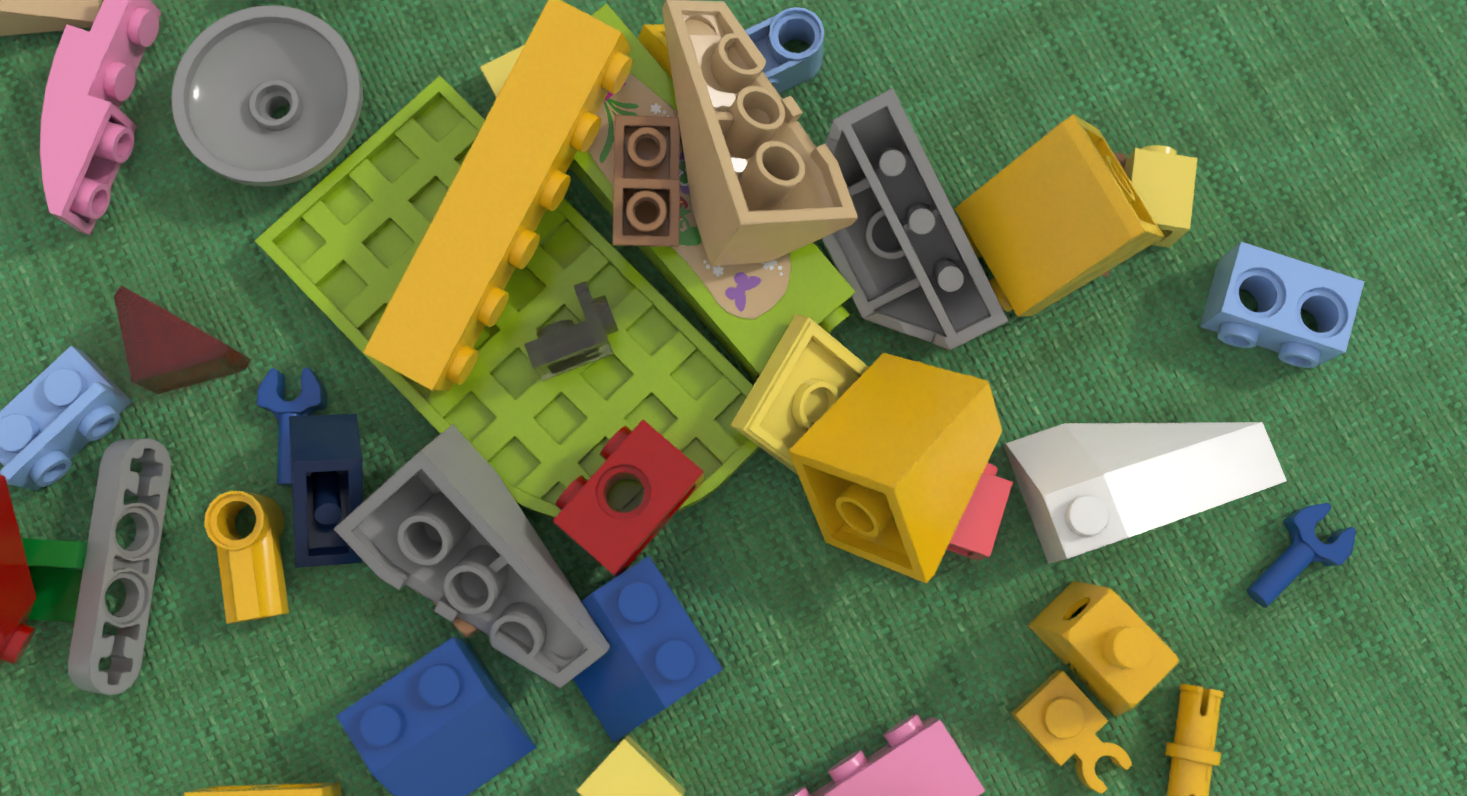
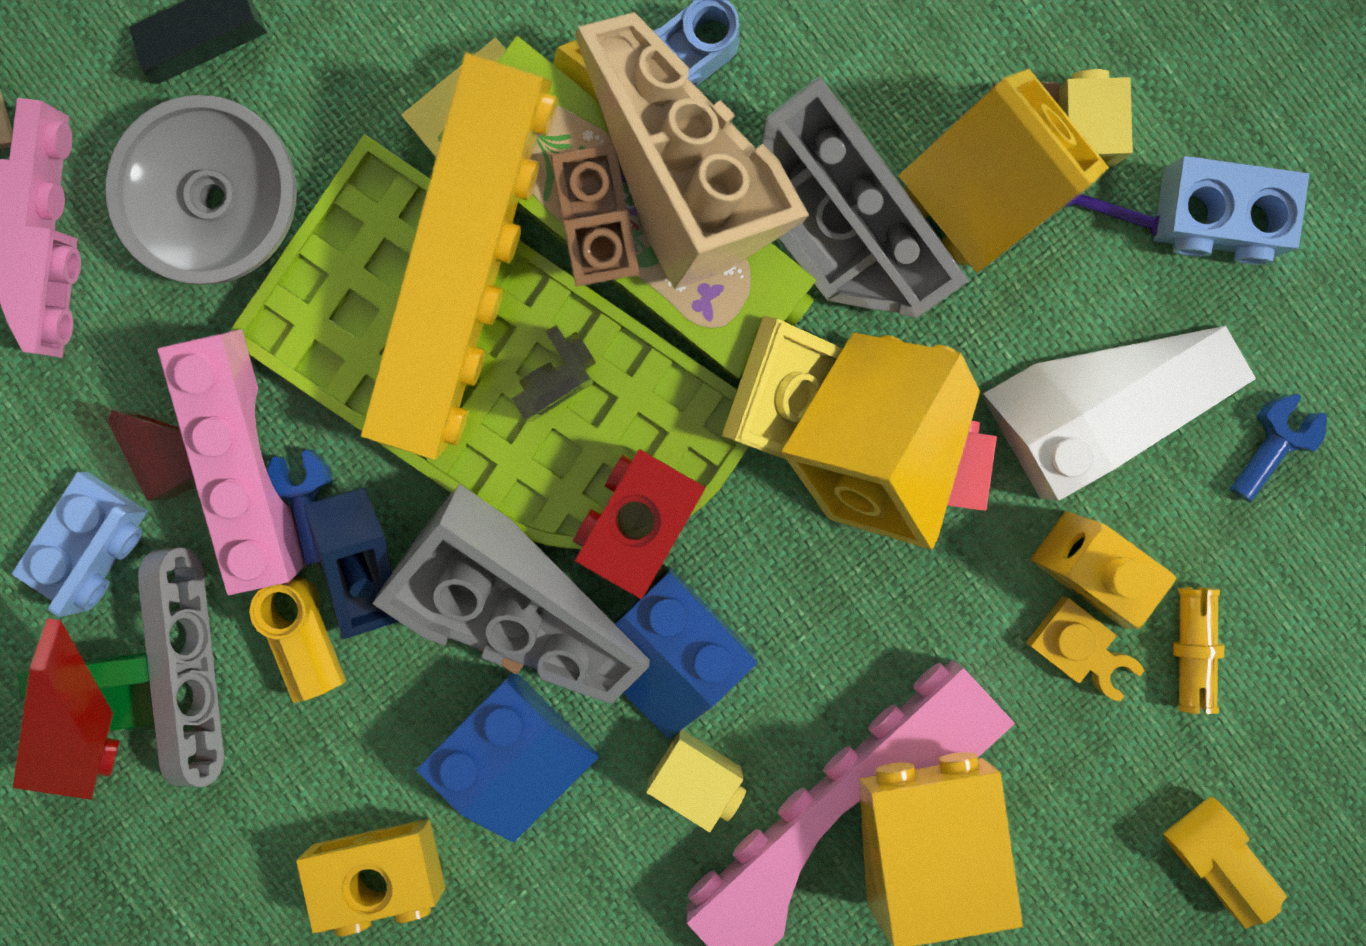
camera: 10 degrees left, 10 degrees up
none -> bright pink arch [157,329,305,596]
none -> dark purple hinge [1064,193,1160,237]

